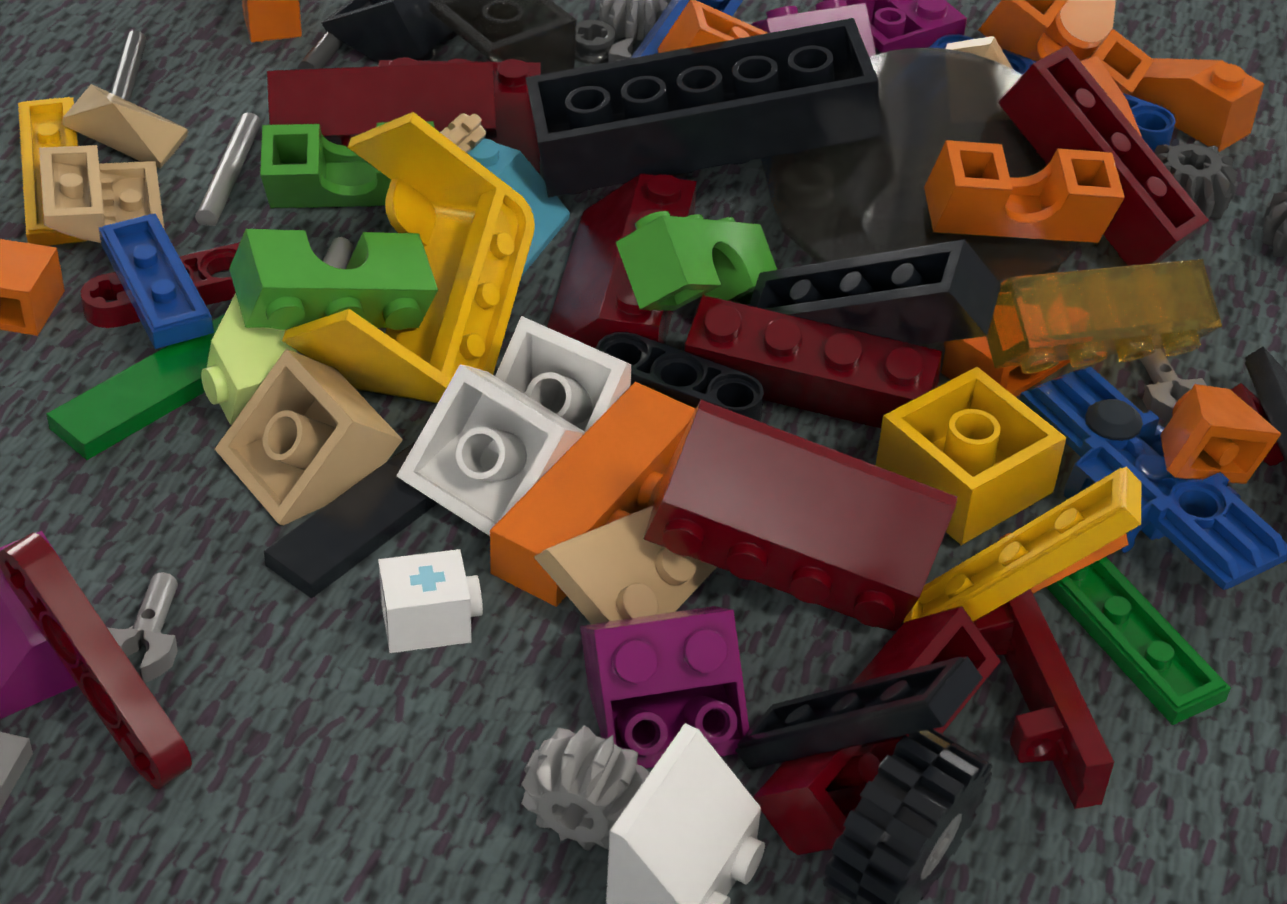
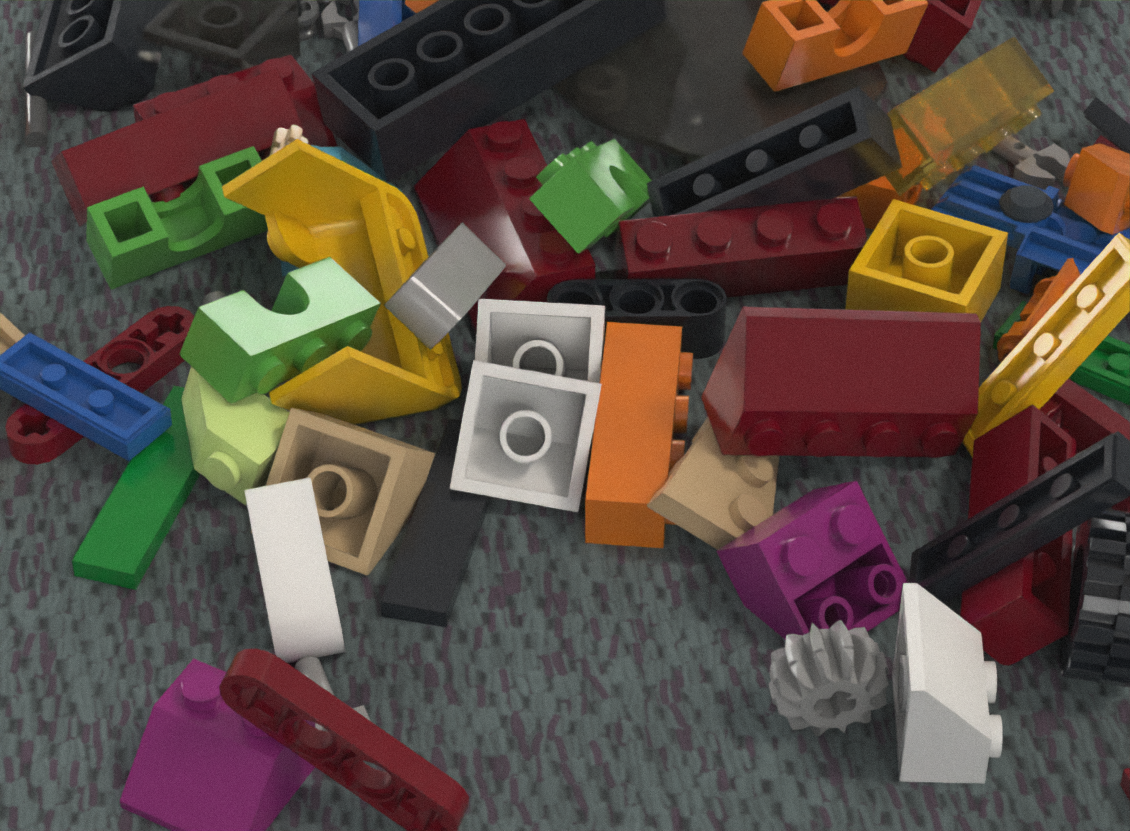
camera: 25 degrees left, 0 degrees up
light grey bar [195,113,261,226] -> none
white brick [378,549,483,653] -> none
none -> white beam [244,477,345,663]
none -> light grey beam [384,222,506,350]

